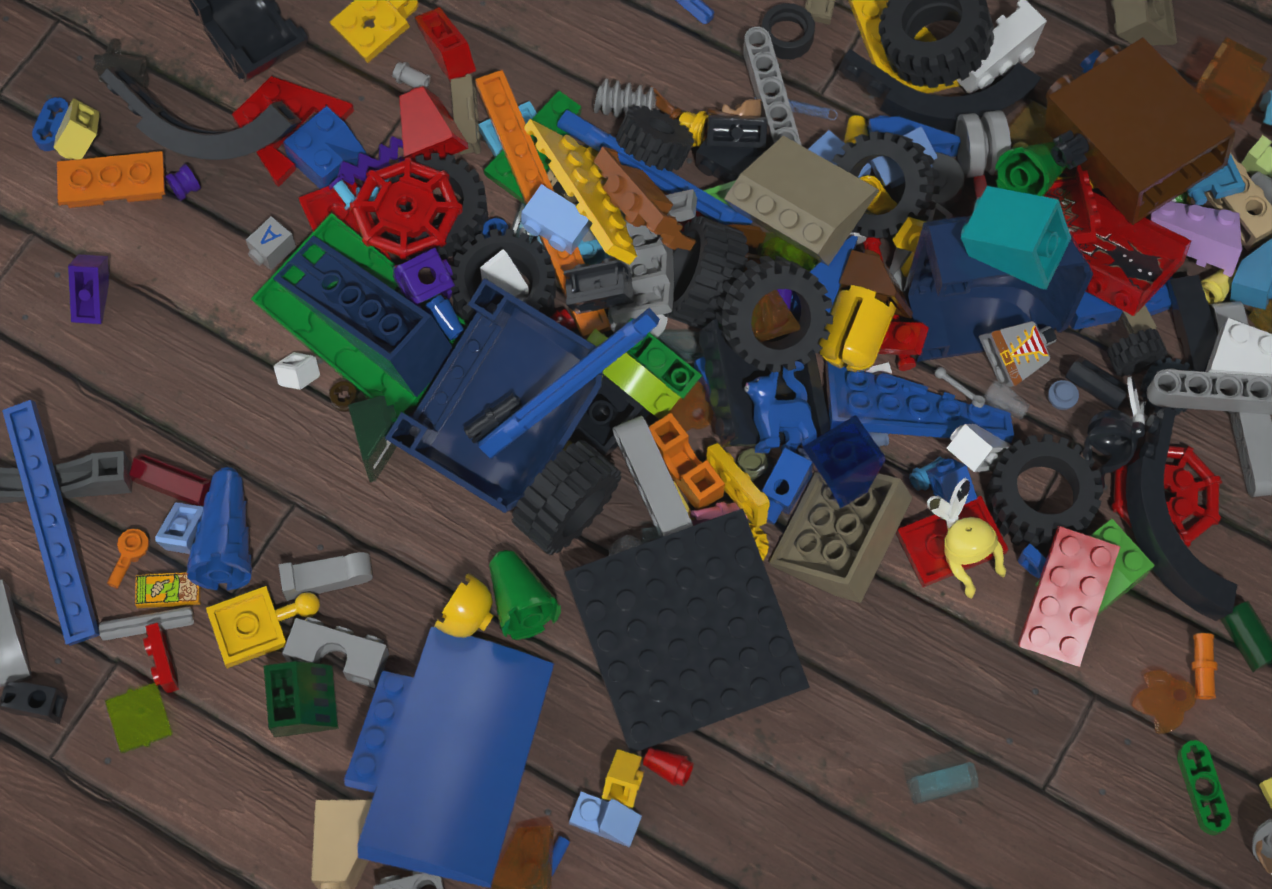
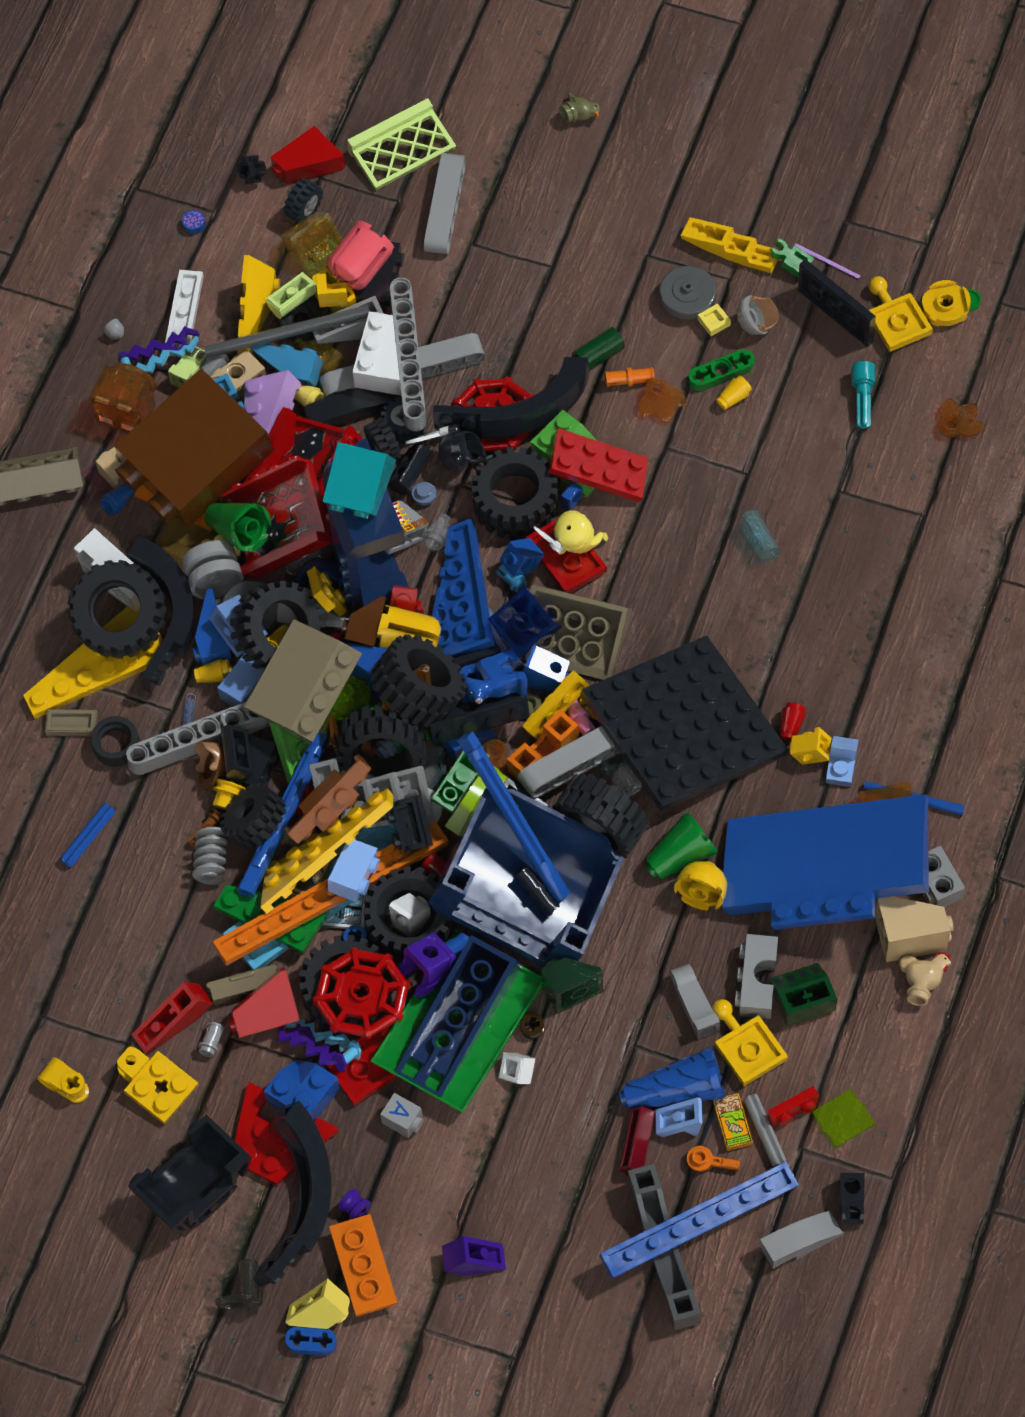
camera: 95 degrees left, 5 degrees down
light grey hinge [935,367,985,408] -> none
white slope [947,424,1012,472] -> none
black gear [1051,130,1089,170] -> none
none -> yellow cone [716,375,752,410]
none -> tan animal [899,952,951,1006]

